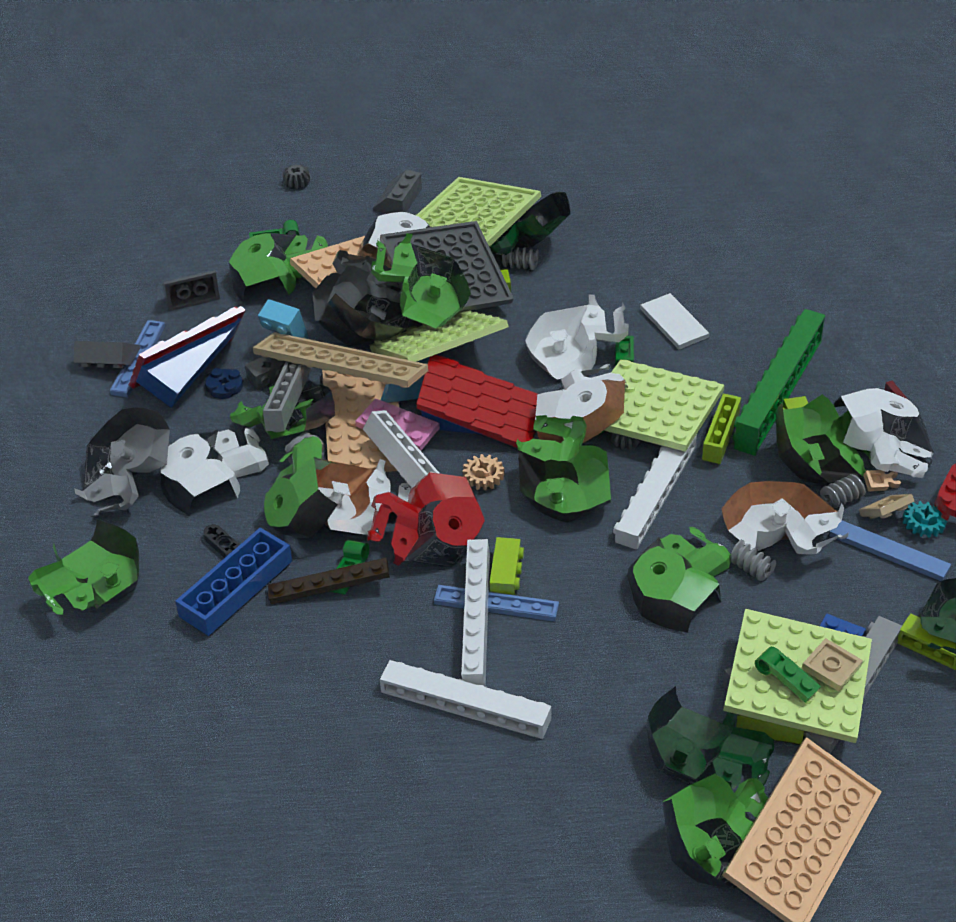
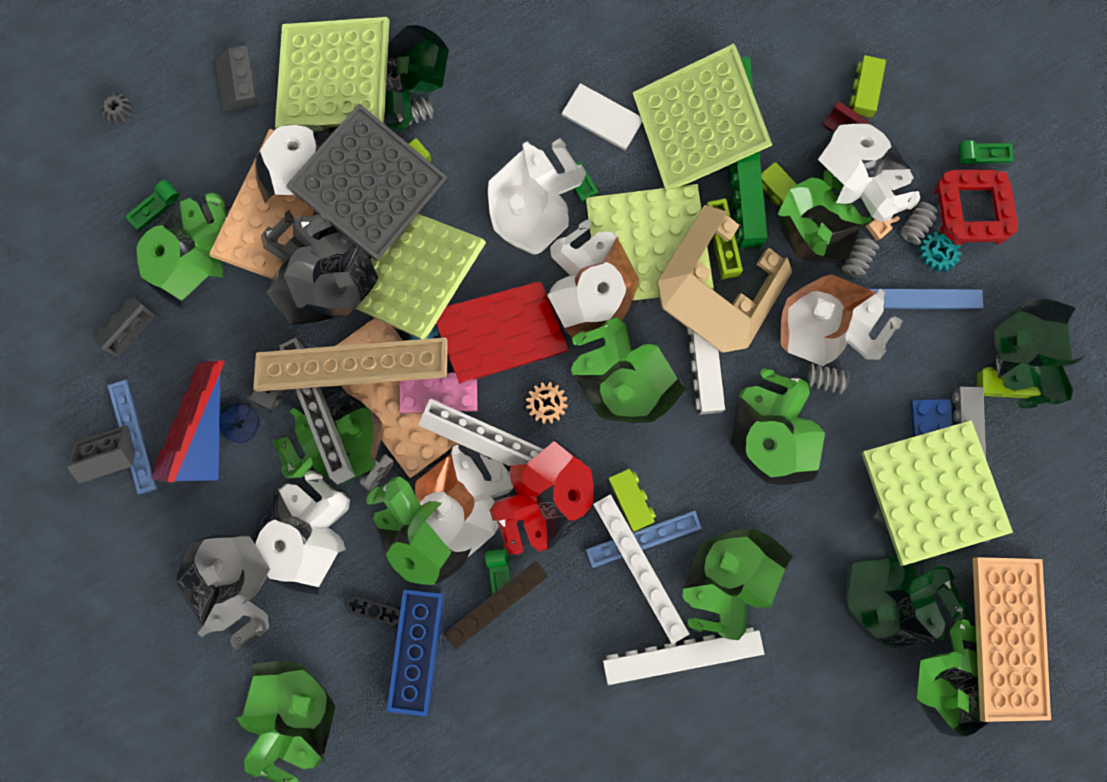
camera: 35 degrees left, 35 degrees up
medium azure slope [258,299,309,339] -> none
bright green piece [371,233,471,328] -> none
green plate [754,646,821,703] -> none
tan plate [801,638,863,692] -> none
tan plate [859,494,914,519] -> none
none -> yellowish green plate [633,44,772,191]
none -> tan slope [656,205,792,353]
none -> bright green piece [683,528,793,640]
none -> lime brick [849,55,886,118]
none -> light grey piece [901,202,938,245]

